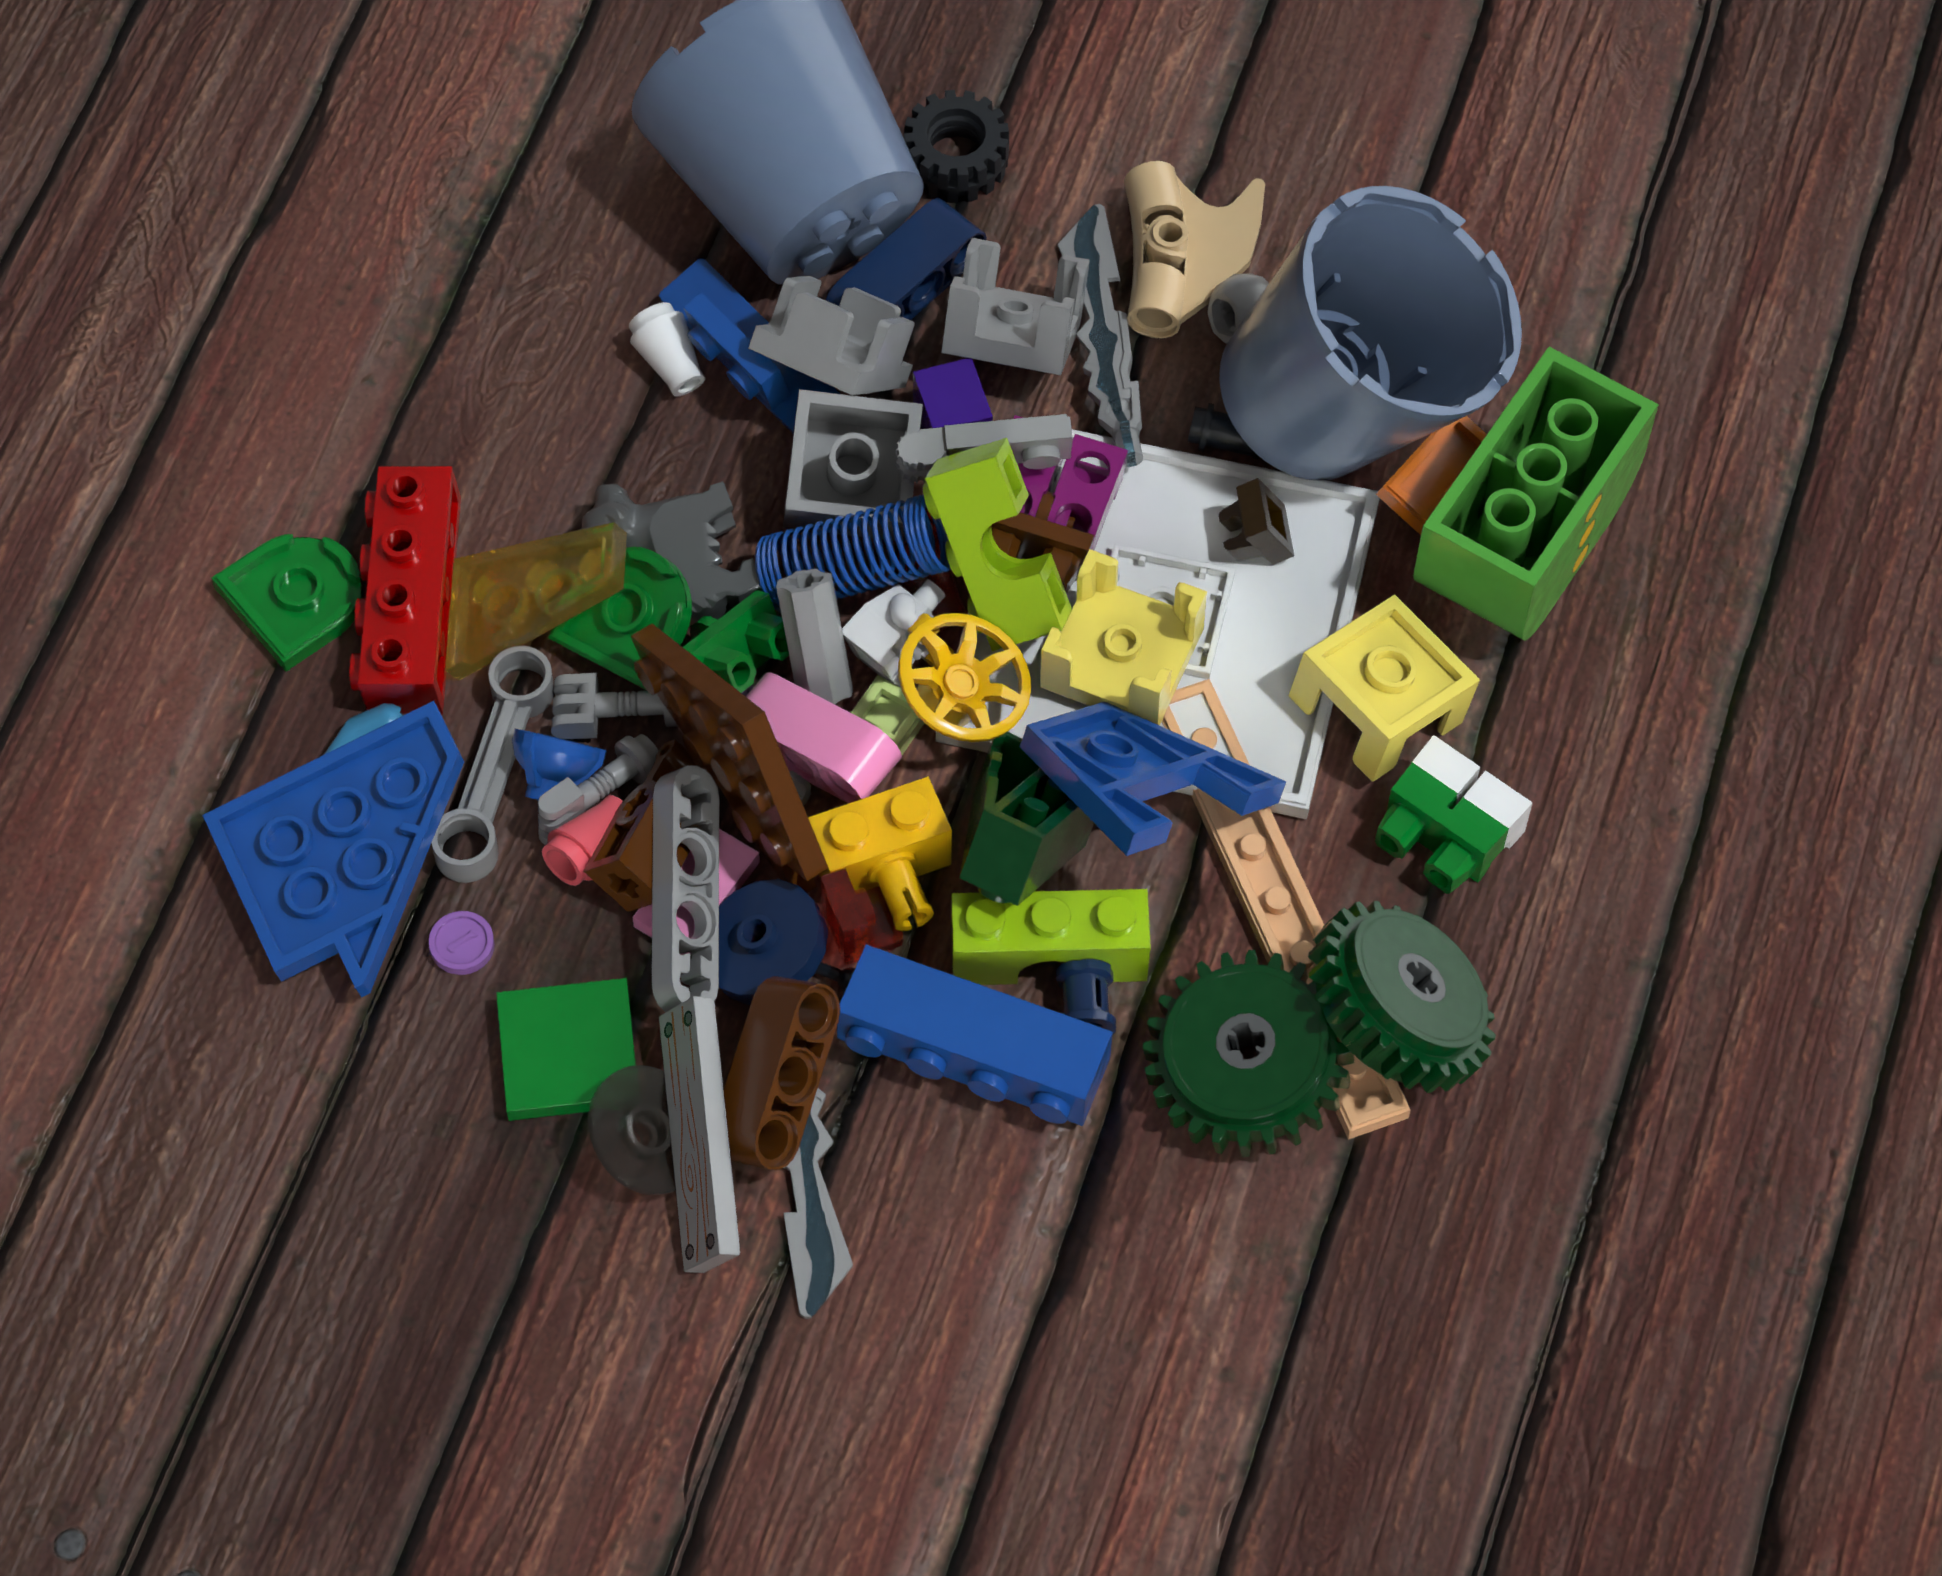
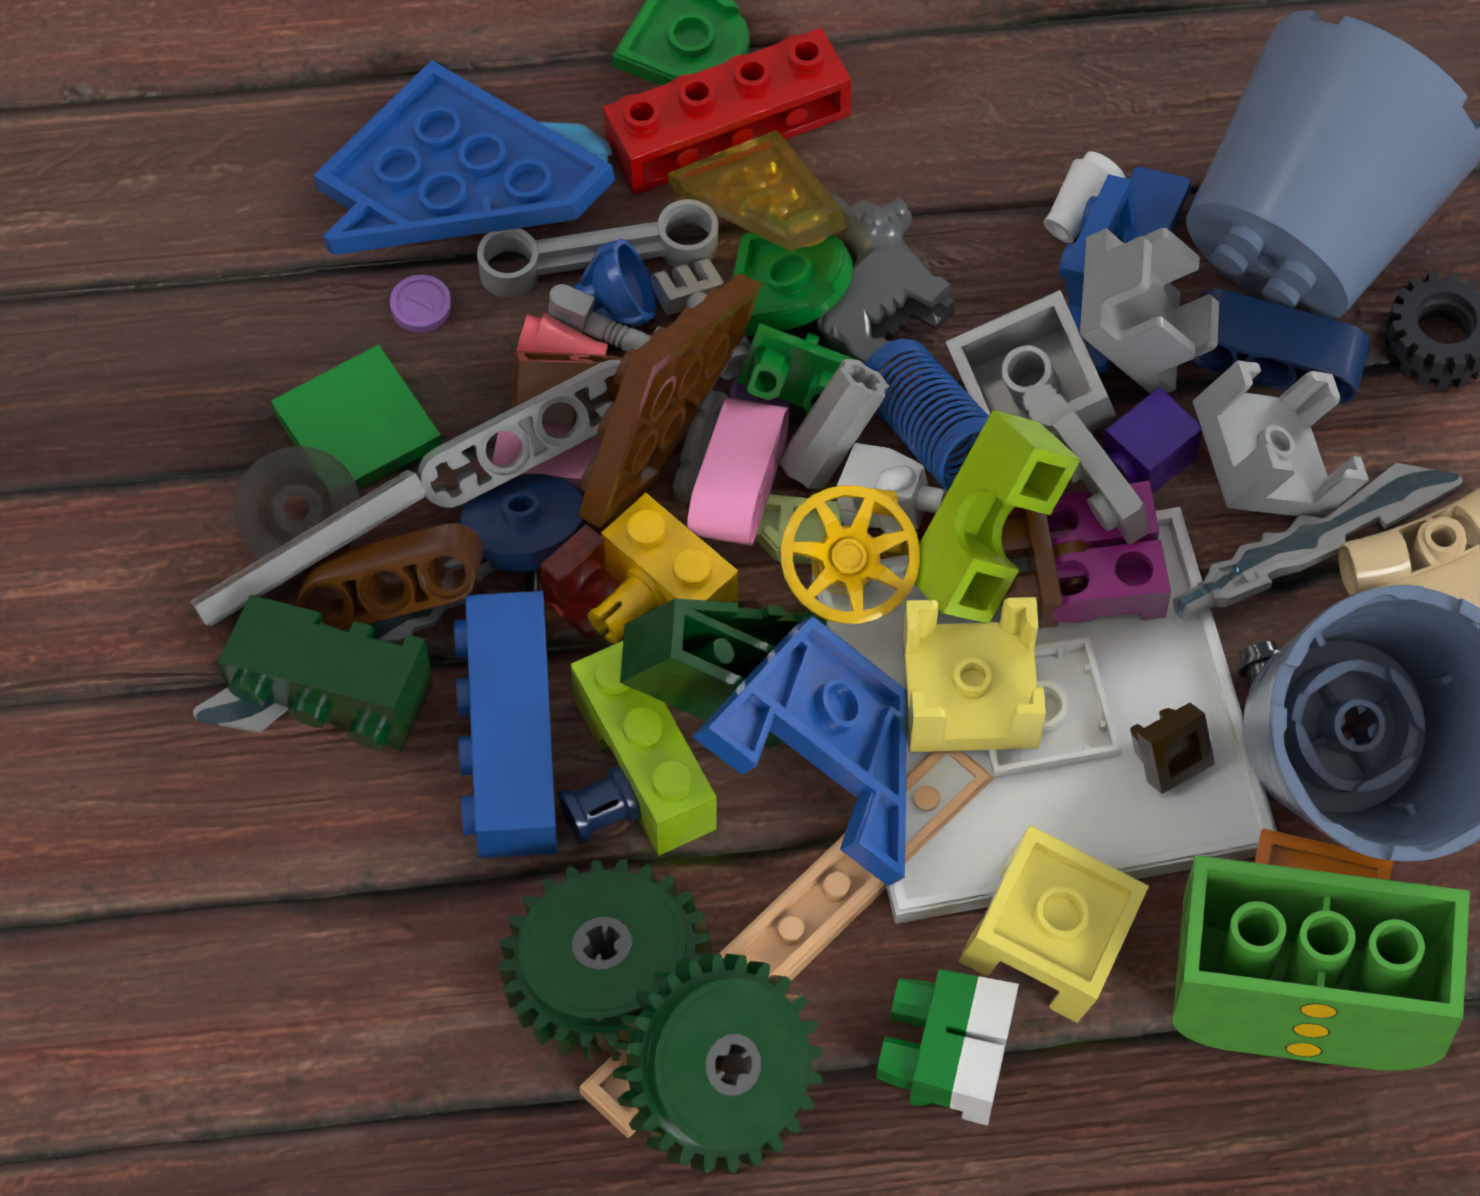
camera: 65 degrees right, 0 degrees up
none -> dark green wedge [218,595,433,752]

